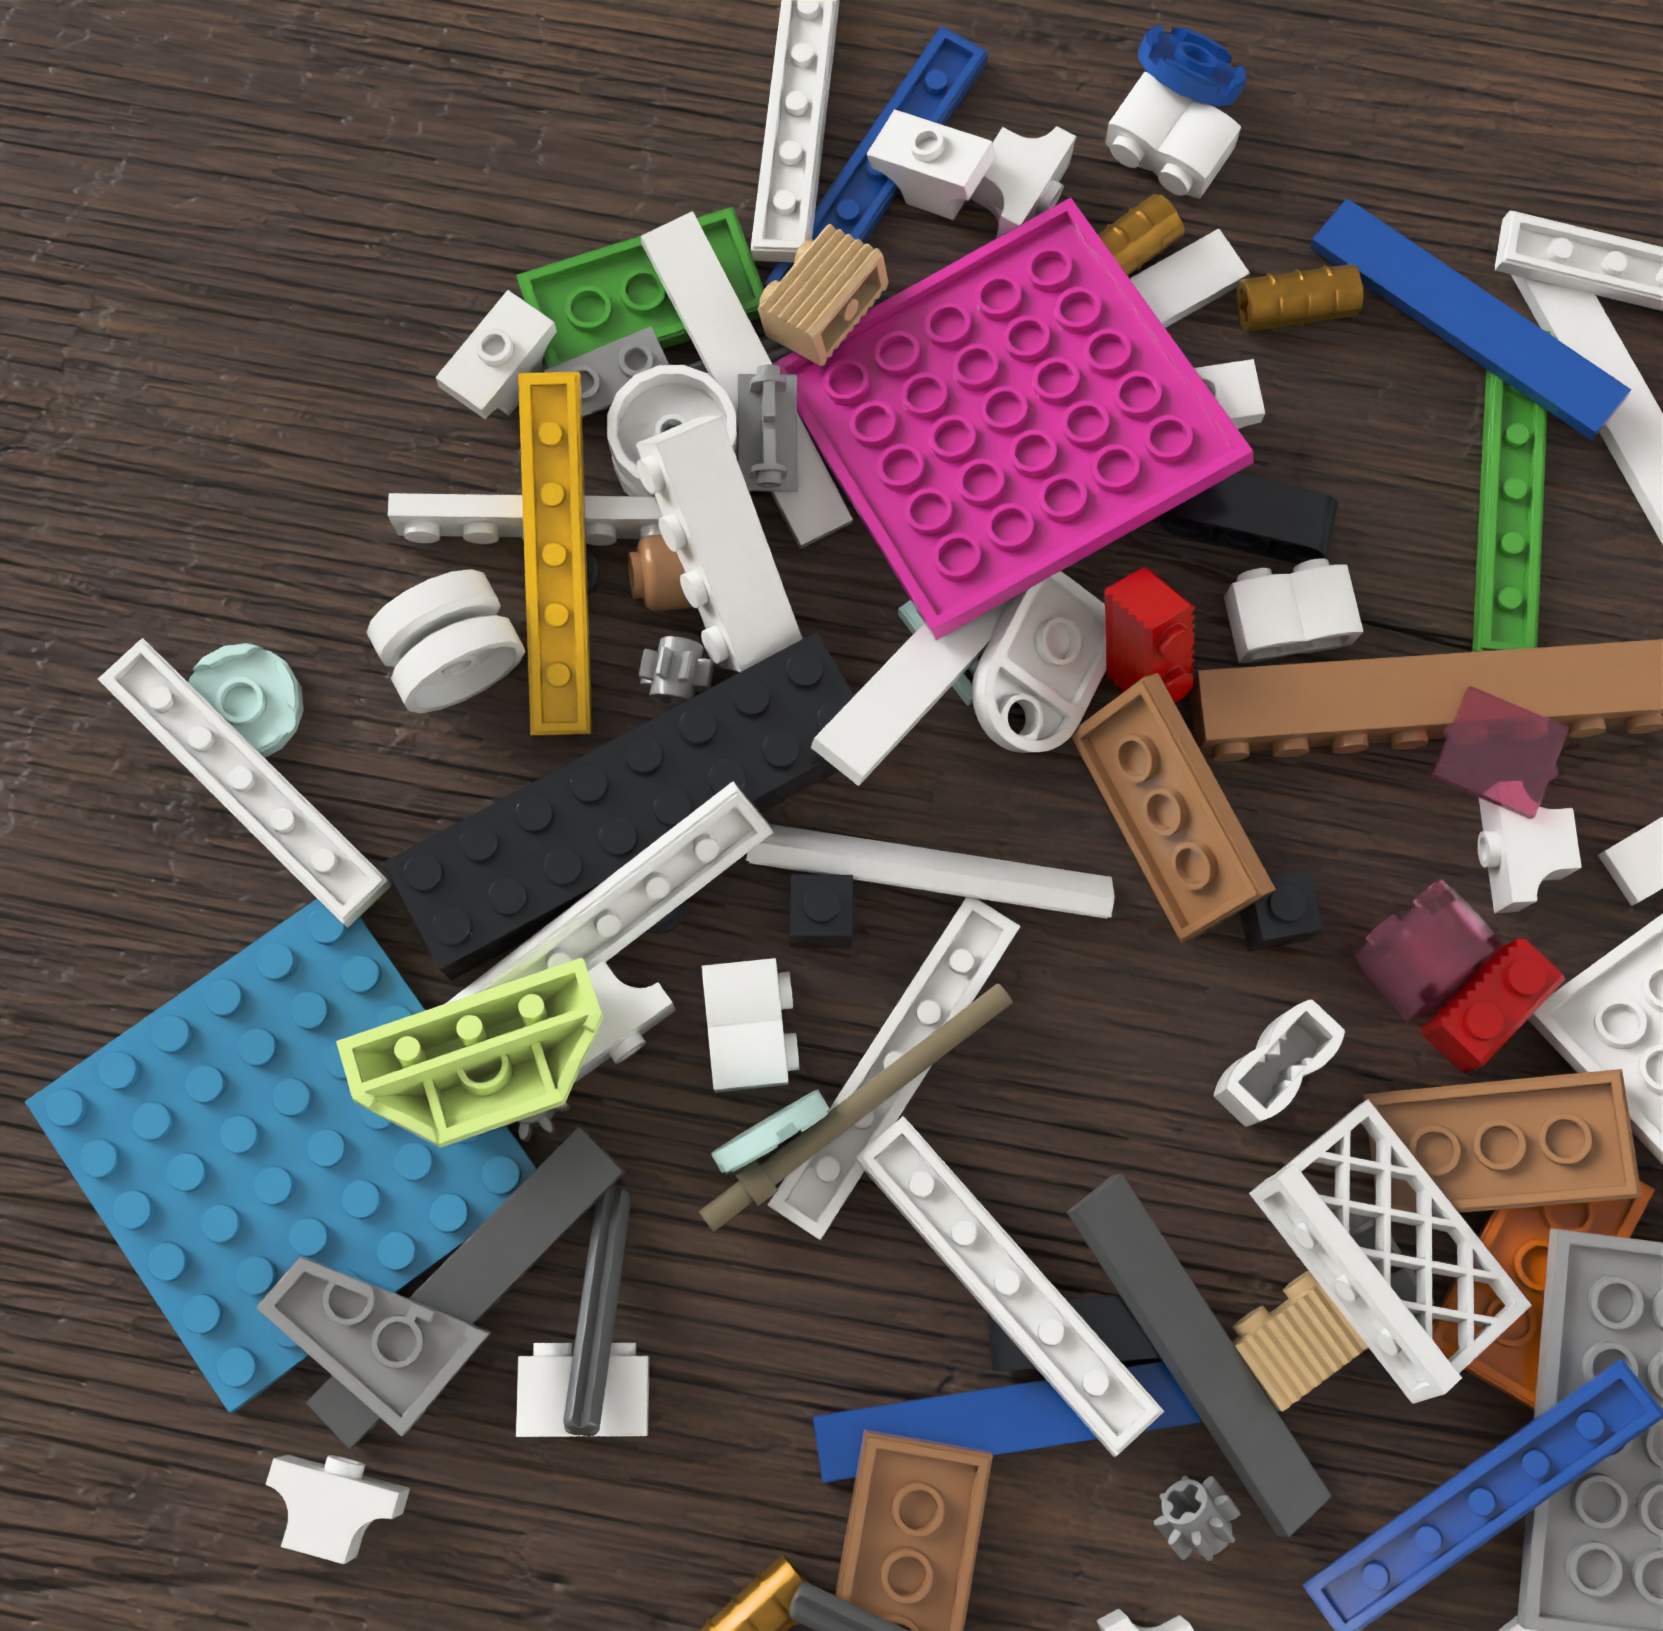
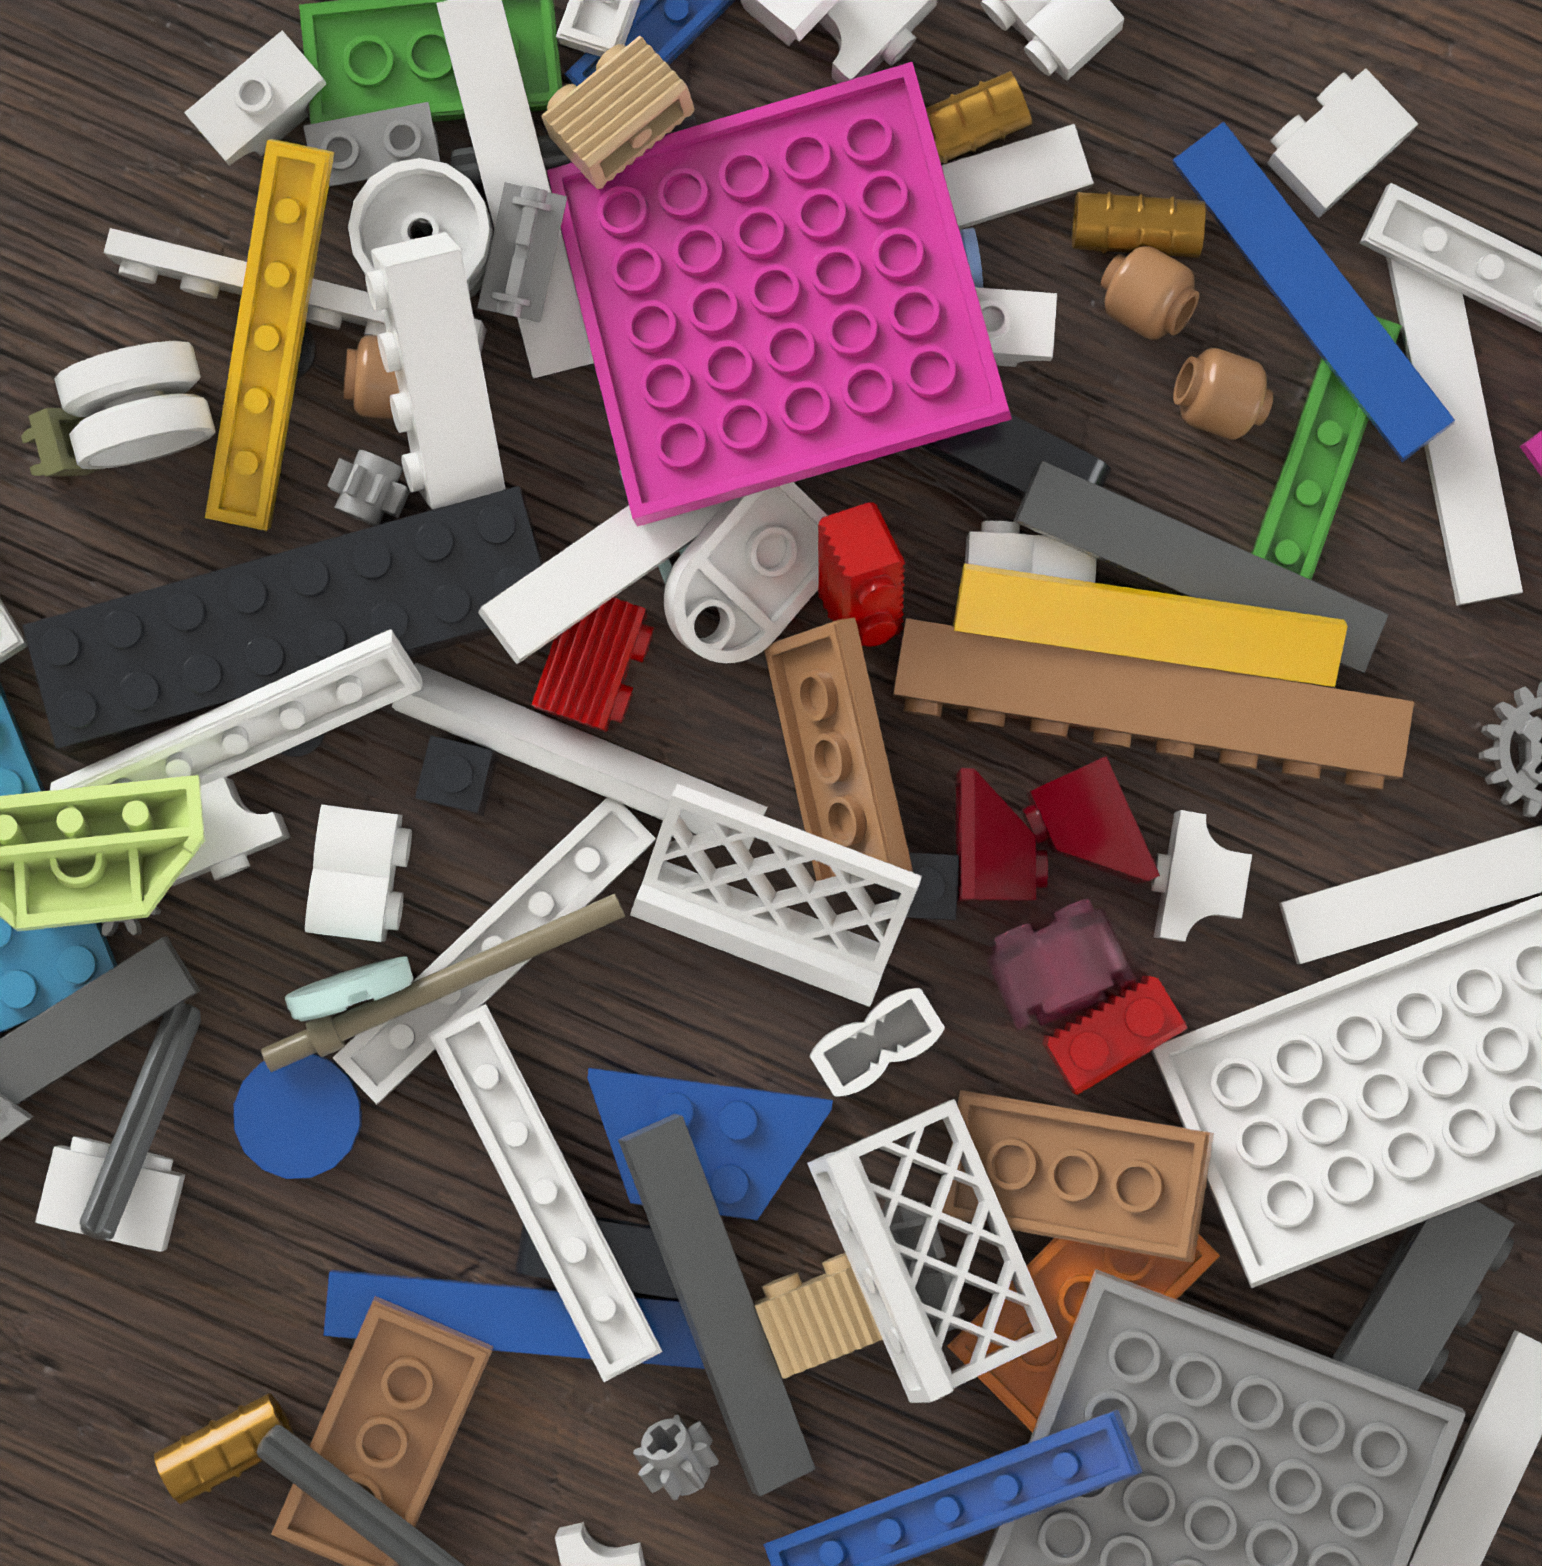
camera: 20 degrees right, 10 degrees up
clear pink piece [1431,686,1569,820] -> none
none -> olive tile [21,408,101,477]
none -> blue tile [234,1054,362,1179]
none -> red brick [531,597,655,733]
none -> blue wing [587,1068,833,1220]
none -> white fence [630,783,922,1007]
none -> yellow tile [953,563,1348,687]
none -> dark red slope [955,768,1048,901]
none -> dark grey tile [1013,461,1389,674]
none -> dark red slope [1022,756,1160,884]
none -> medium nougat head [1101,245,1199,340]
none -> medium nougat head [1173,347,1273,440]
none -> white brick [1267,69,1418,218]

